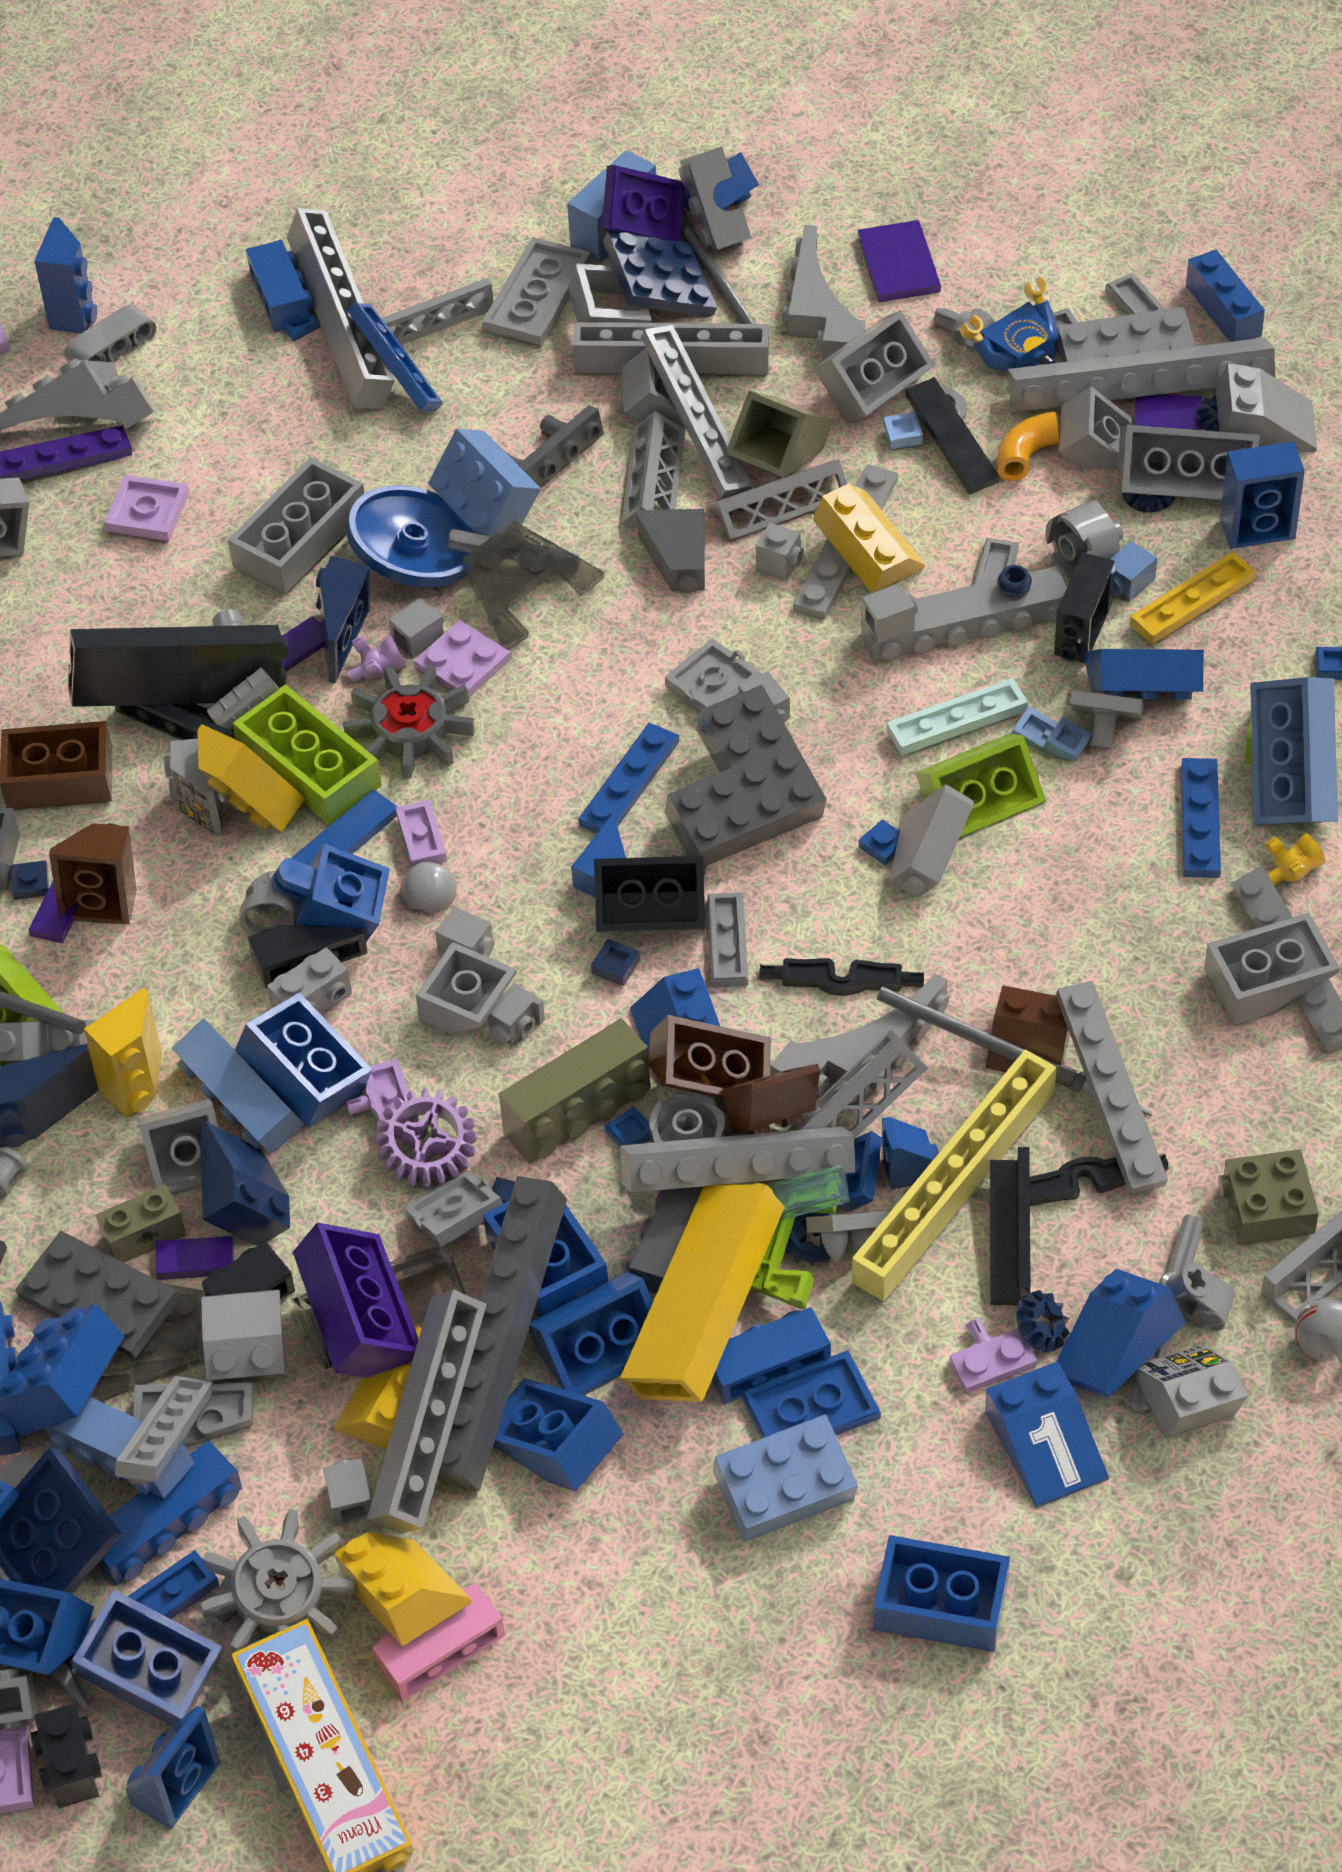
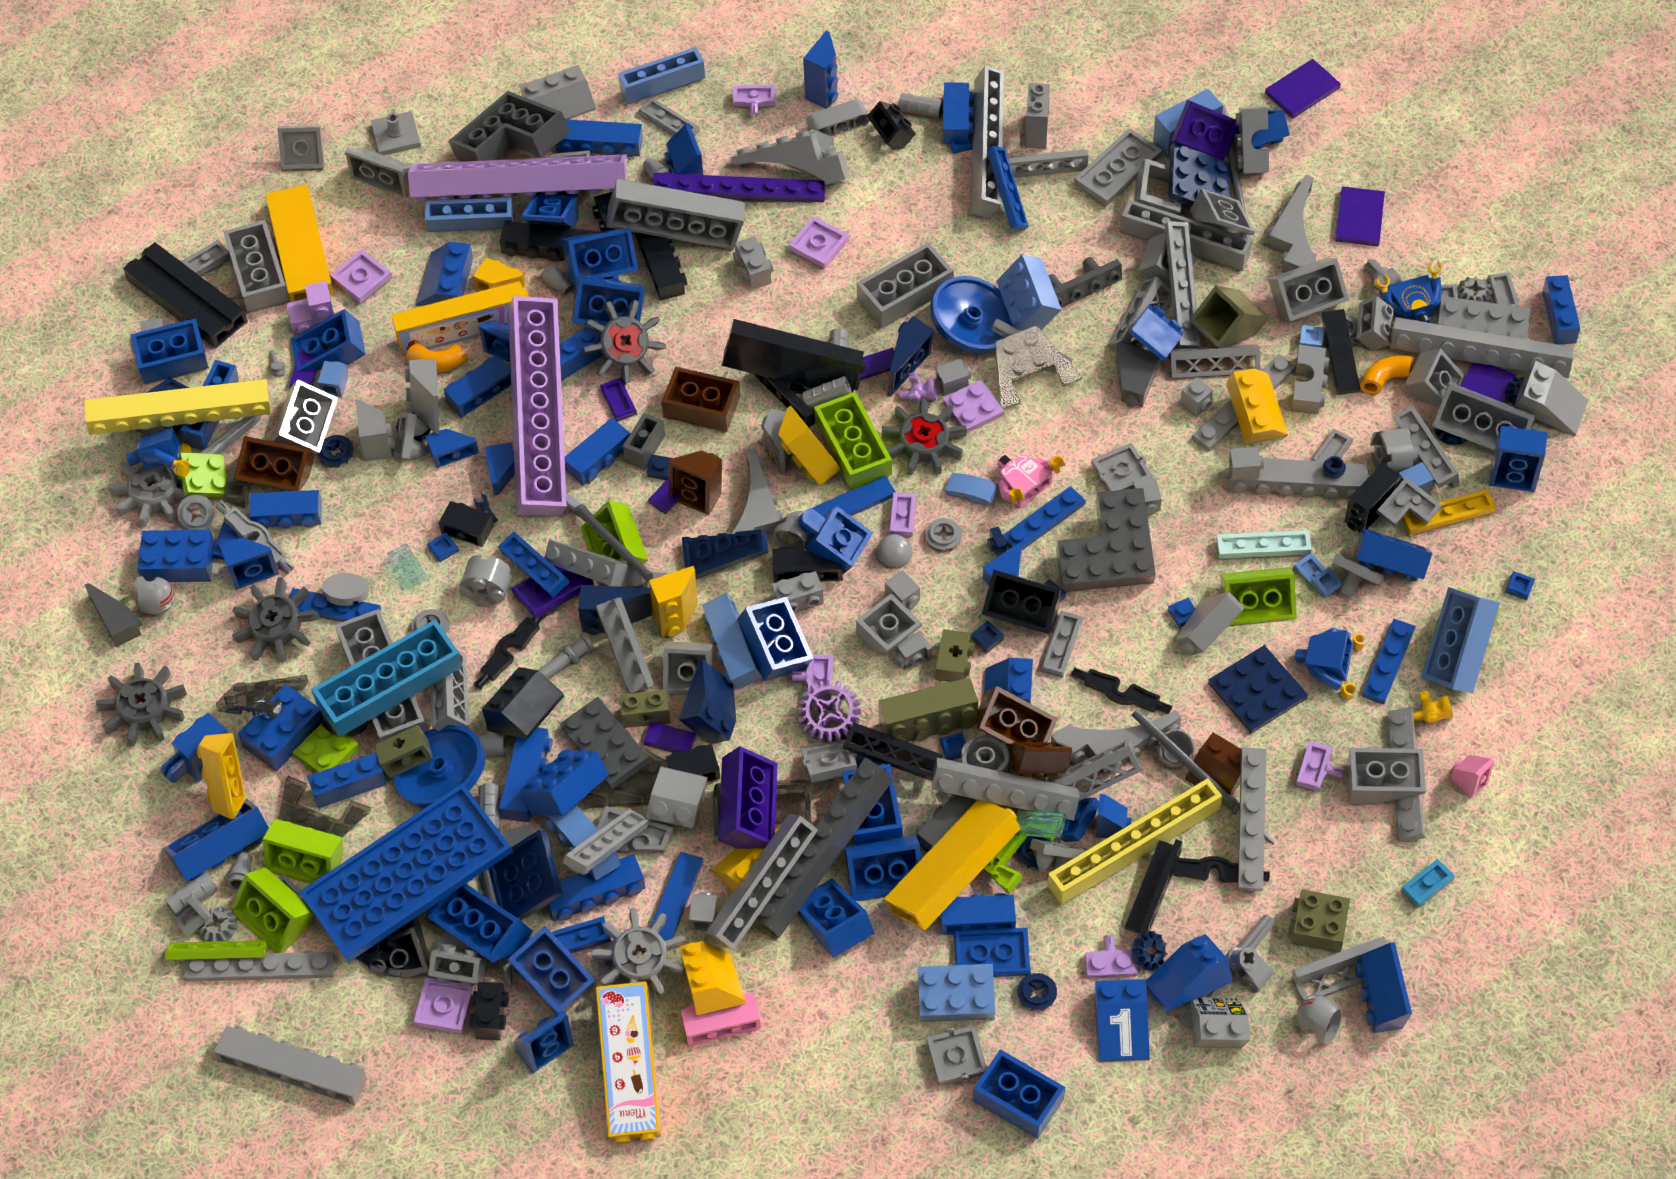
camera: 20 degrees right, 5 degrees up
none -> light grey fence [595,597,654,694]
none -> blue tile [650,852,704,941]
none -> dark blue wing [682,529,768,579]
none -> light grey arch [731,448,783,562]
none -> light grey brick [733,236,774,290]
none -> black fence [843,722,943,781]
none -> black brick [867,101,916,149]
none -> light grey axle [898,93,943,119]
none -> light grey gear [925,518,962,552]
none -> light grey plate [926,1025,987,1086]
none -> olive brick [935,629,975,682]
none -> medium blue slope [945,473,998,504]
none -> dark blue plate [987,526,1007,557]
none -> bright pink torso [997,455,1066,508]
none -> dark blue gear [1017,973,1057,1011]
none -> light grey window [1025,83,1050,149]
none -> slope [1129,304,1183,361]
none -> light grey hair [1157,729,1195,768]
none -> light grey slope [1190,188,1255,235]
none -> dark blue plate [1208,645,1308,734]
none -> dark purple tile [1265,59,1341,119]
none -> light grey arch [1291,345,1329,414]
none -> blue torso [1295,628,1364,700]
none -> lavender plate [1296,741,1344,792]
none -> light grey brick [1356,296,1394,351]
none -> light grey plate [1376,478,1442,527]
none -> light grey fence [1393,406,1460,488]
none -> light grey gear [1457,276,1493,302]

